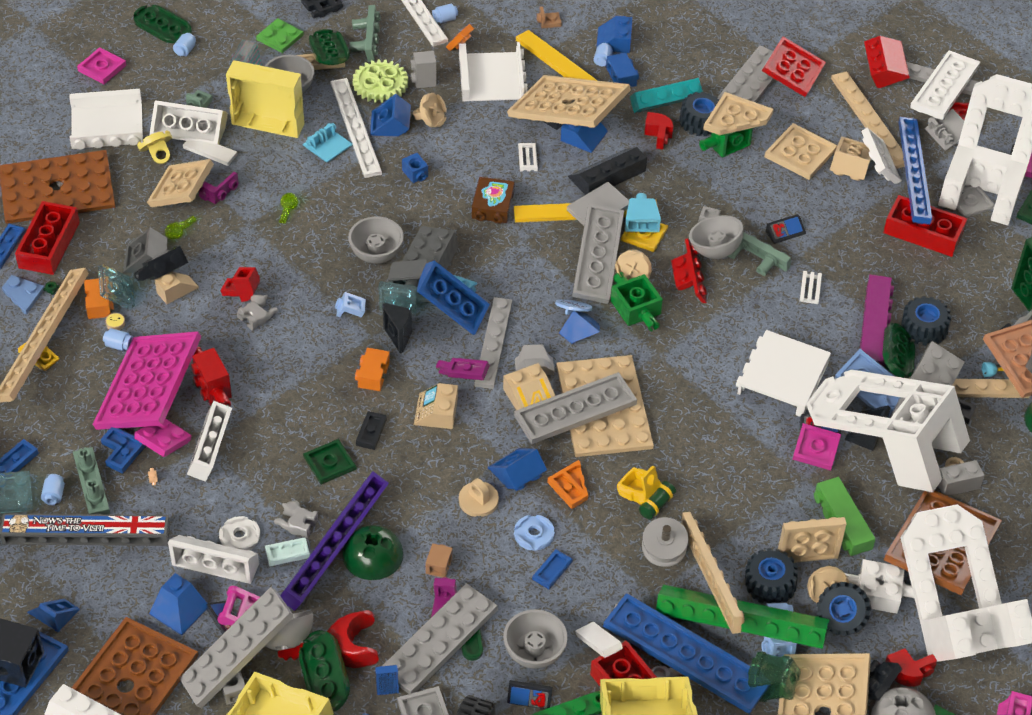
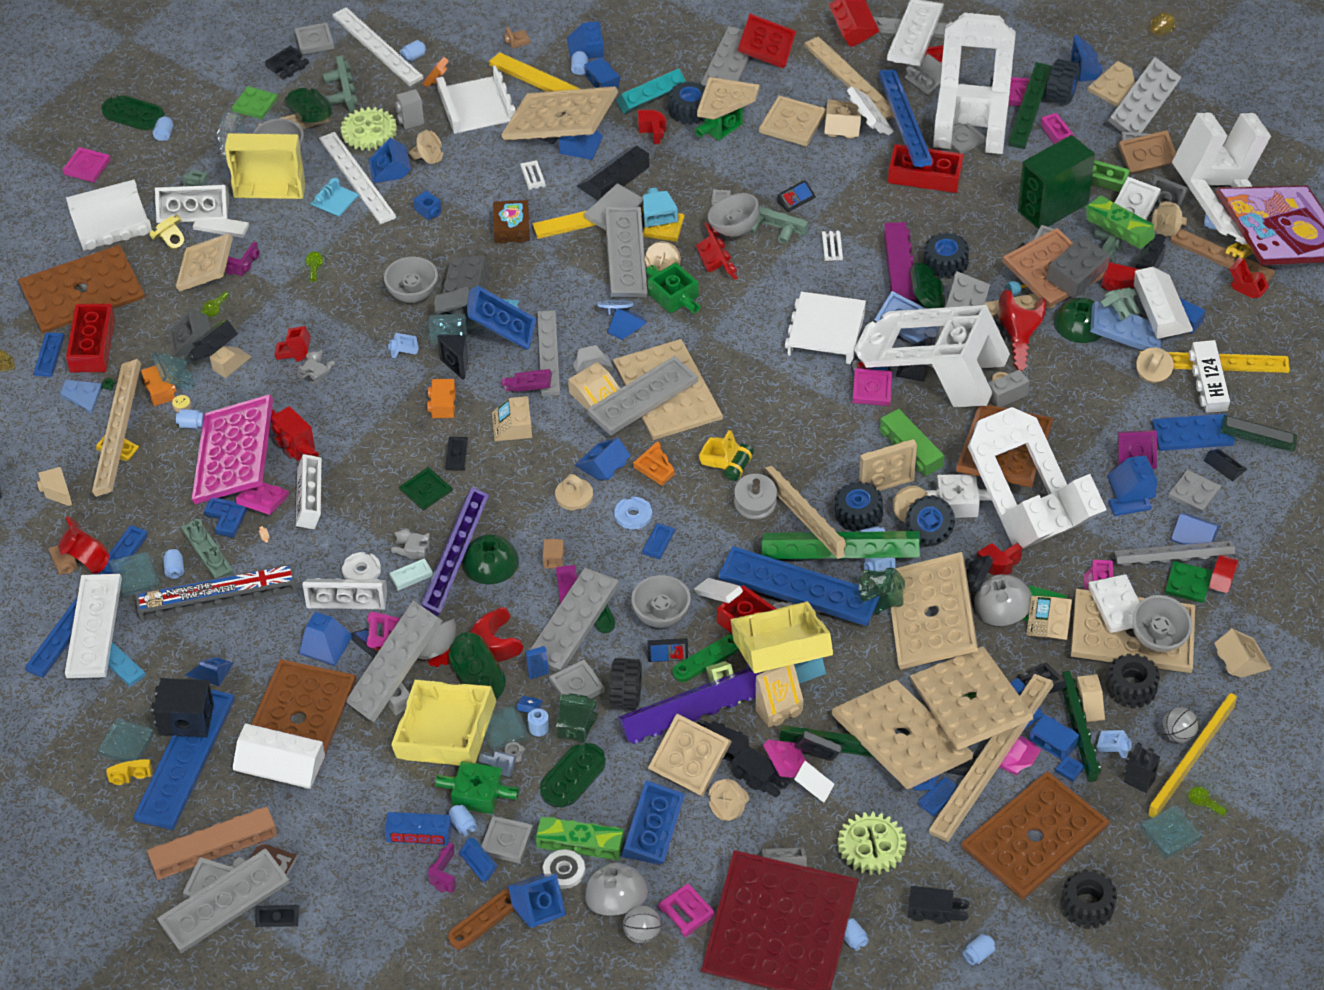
camera: 10 degrees left, 0 degrees up
none -> red animal [998,289,1046,371]

